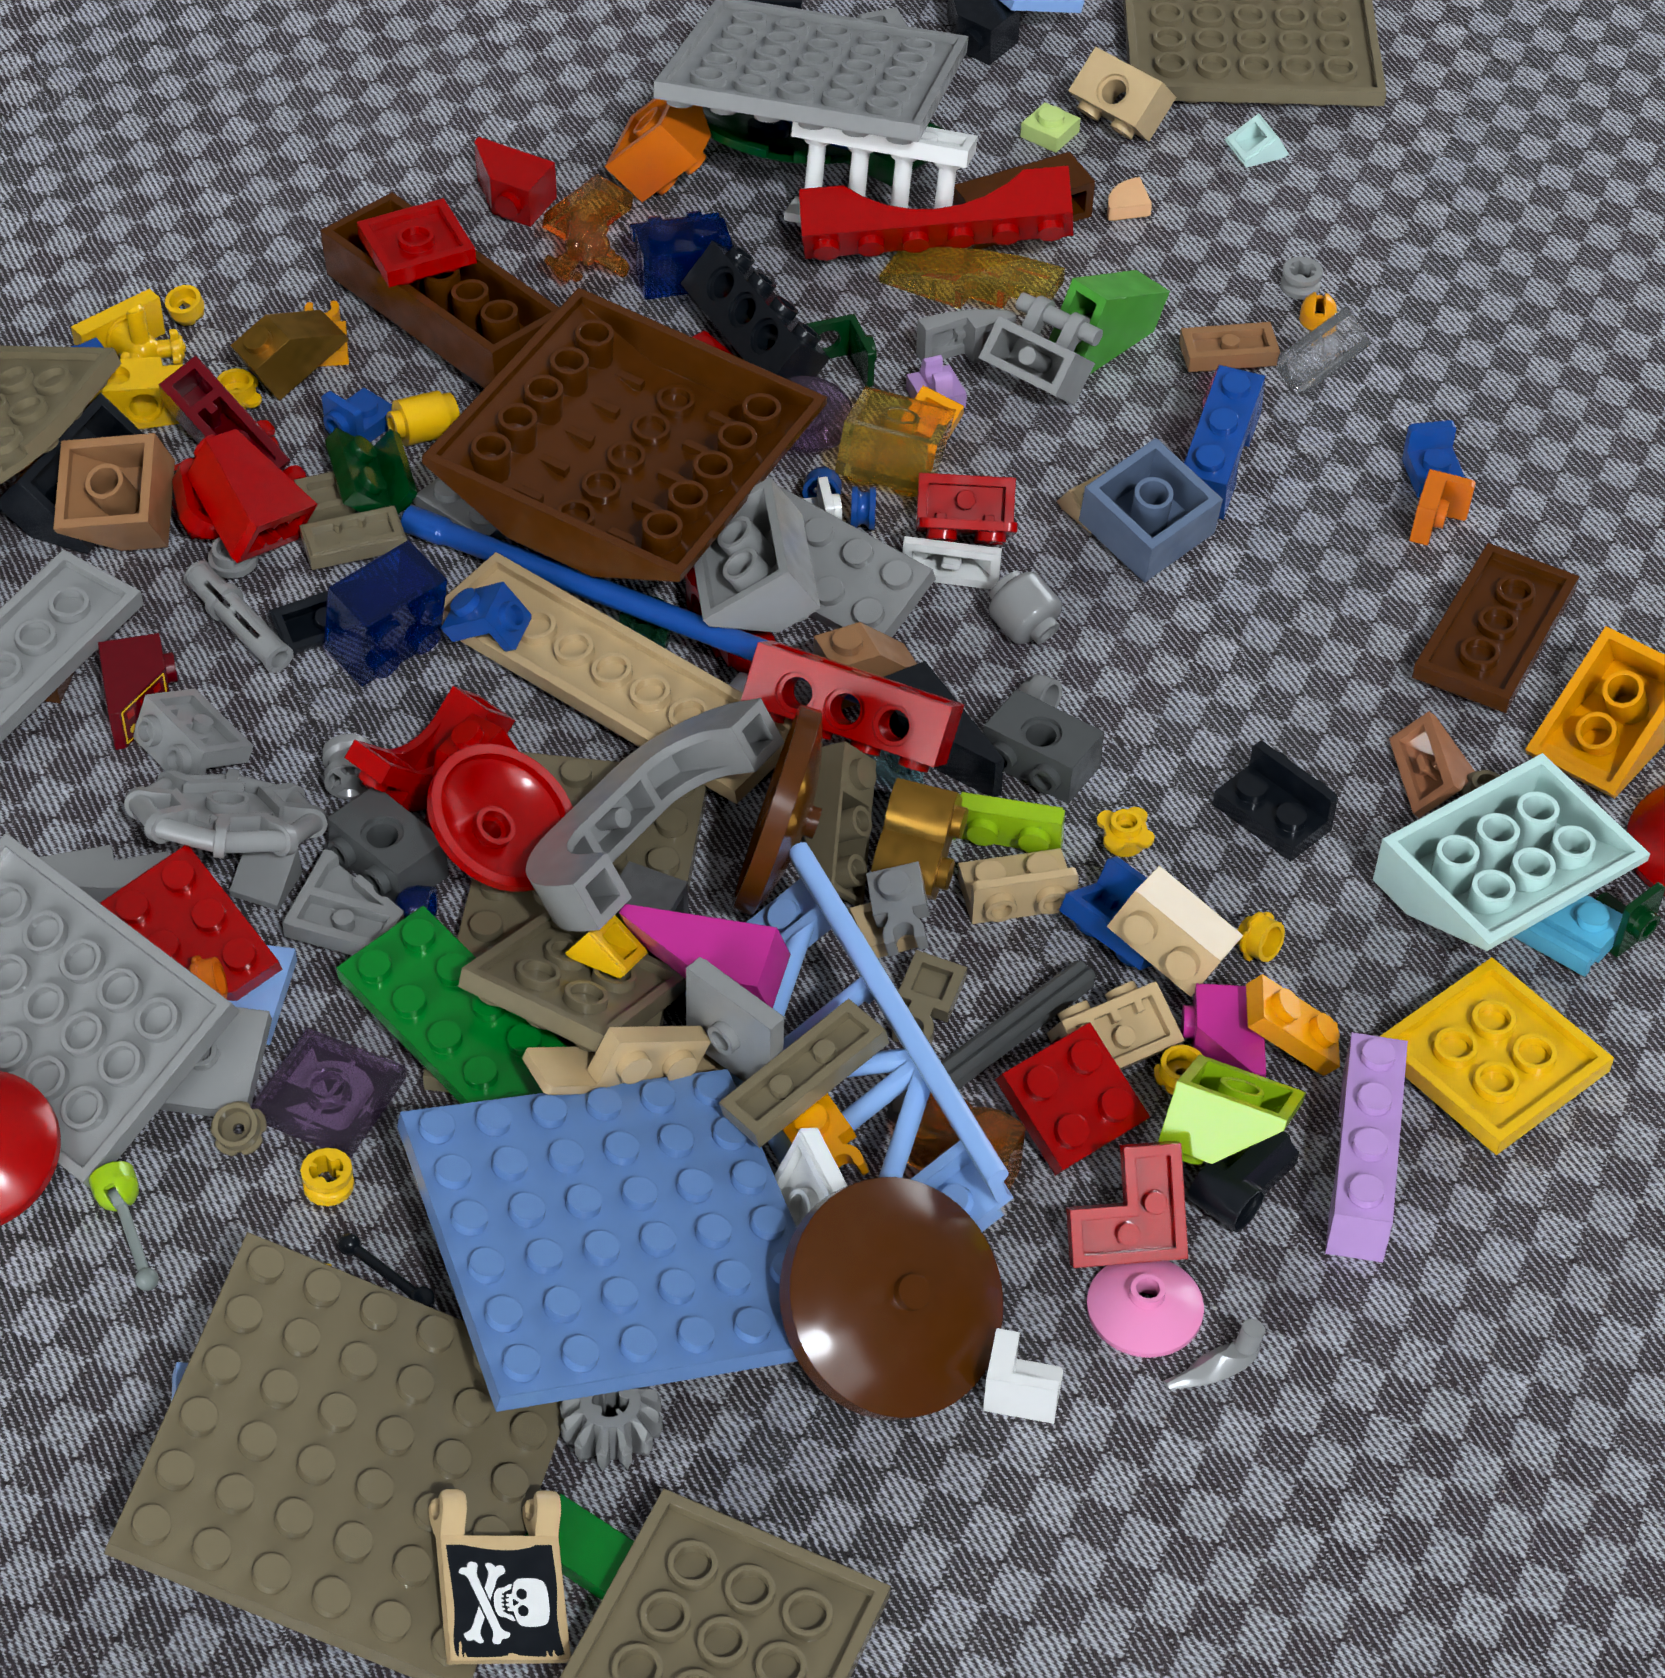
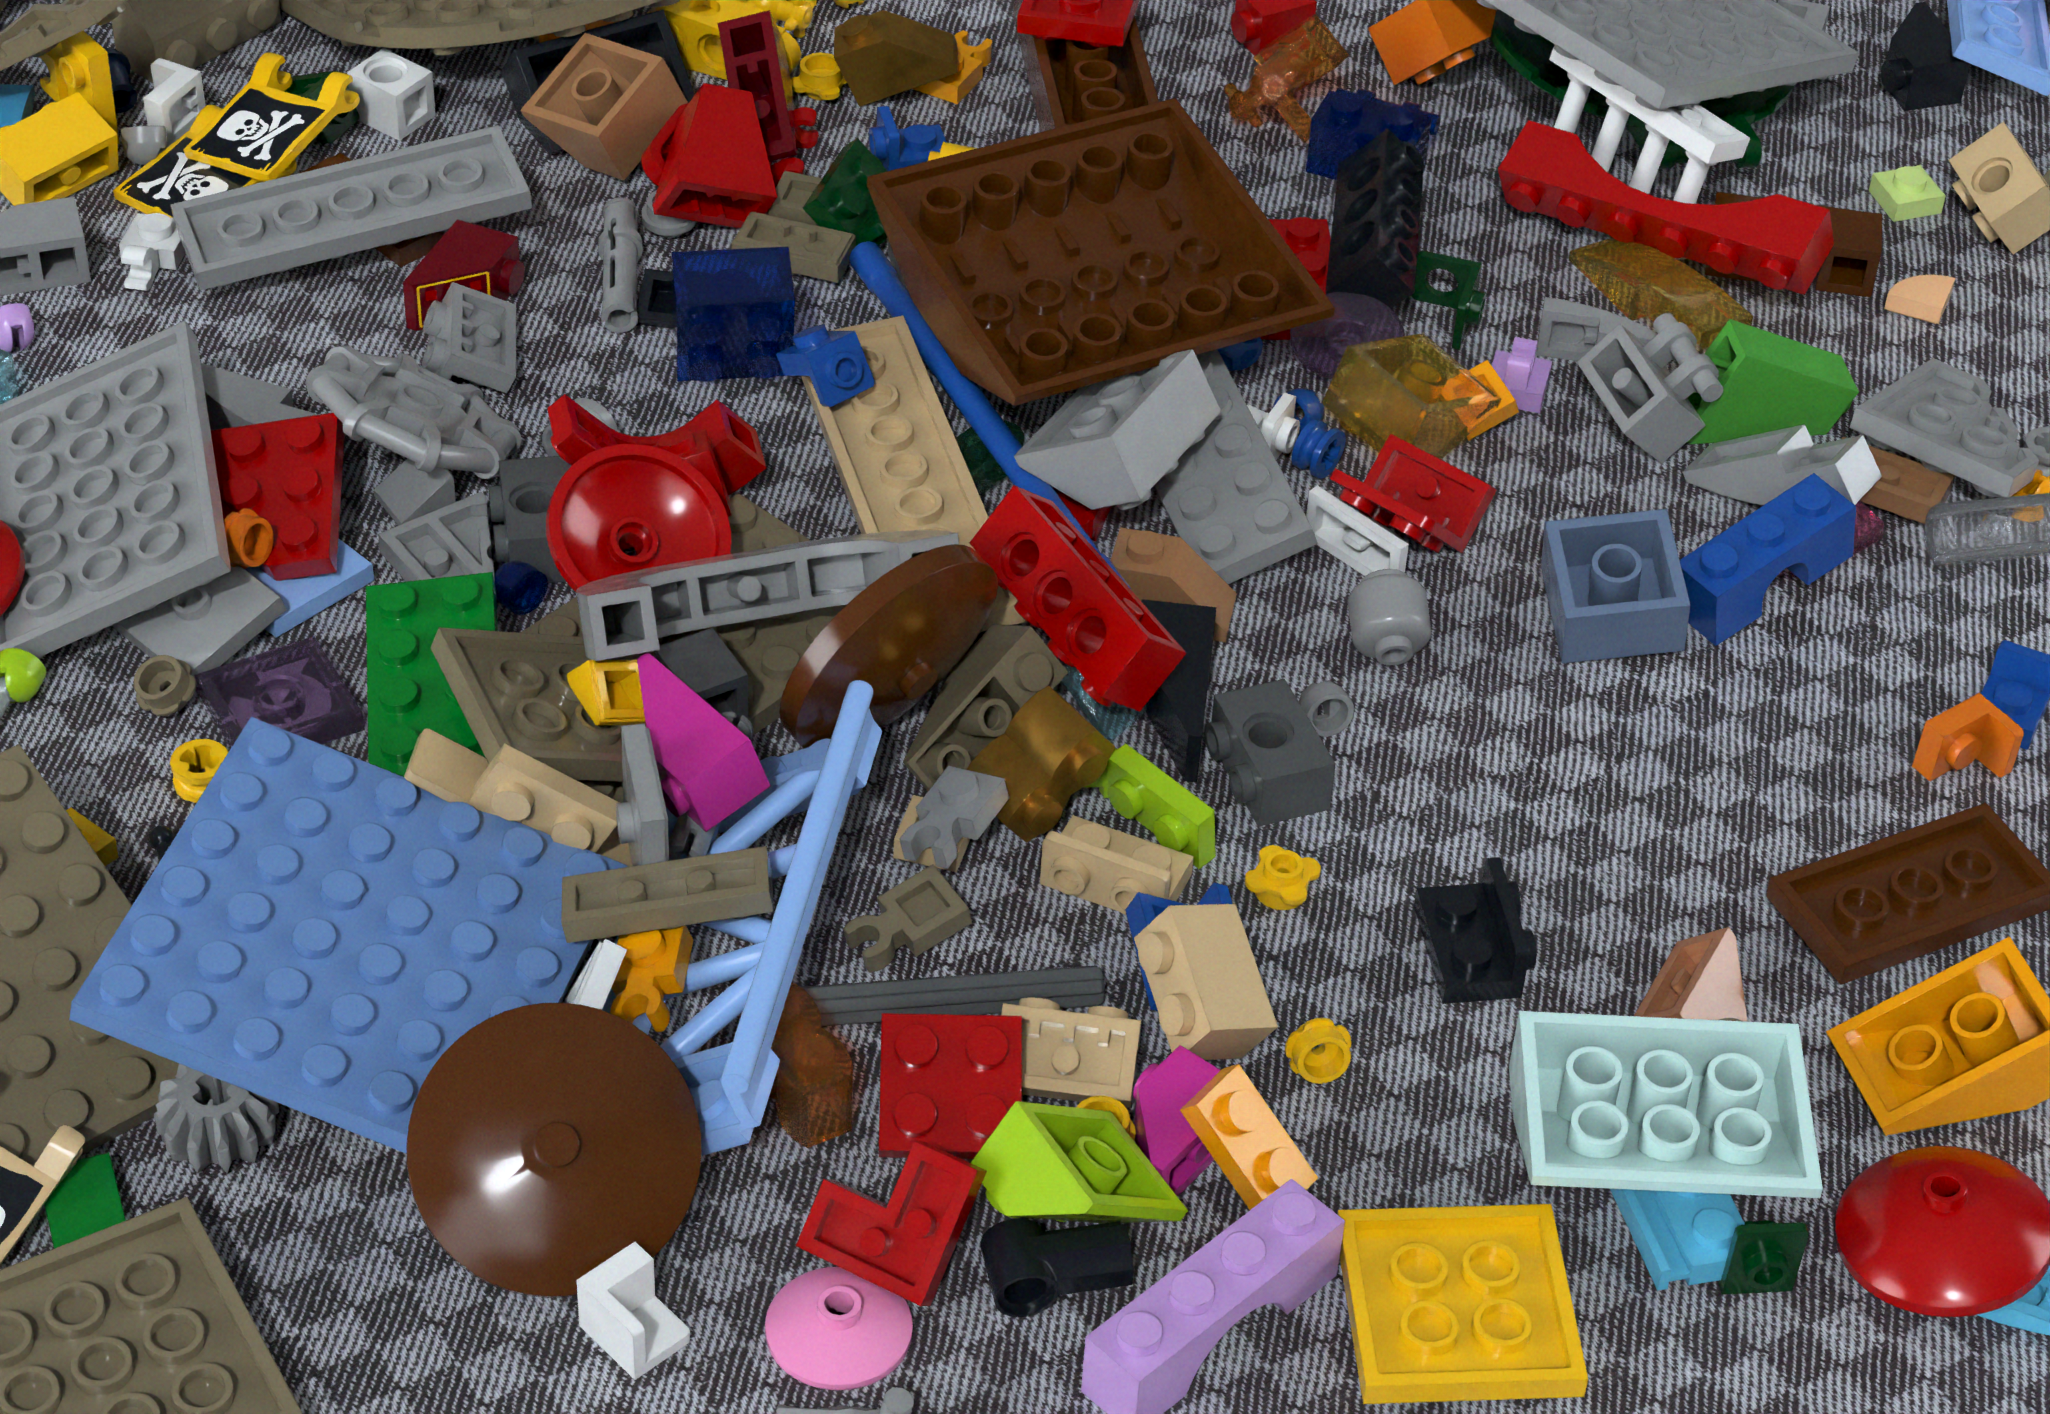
camera: 35 degrees right, 5 degrees down
none -> light grey slope [1682,424,1882,505]
none -> light grey plate [1850,358,2039,499]

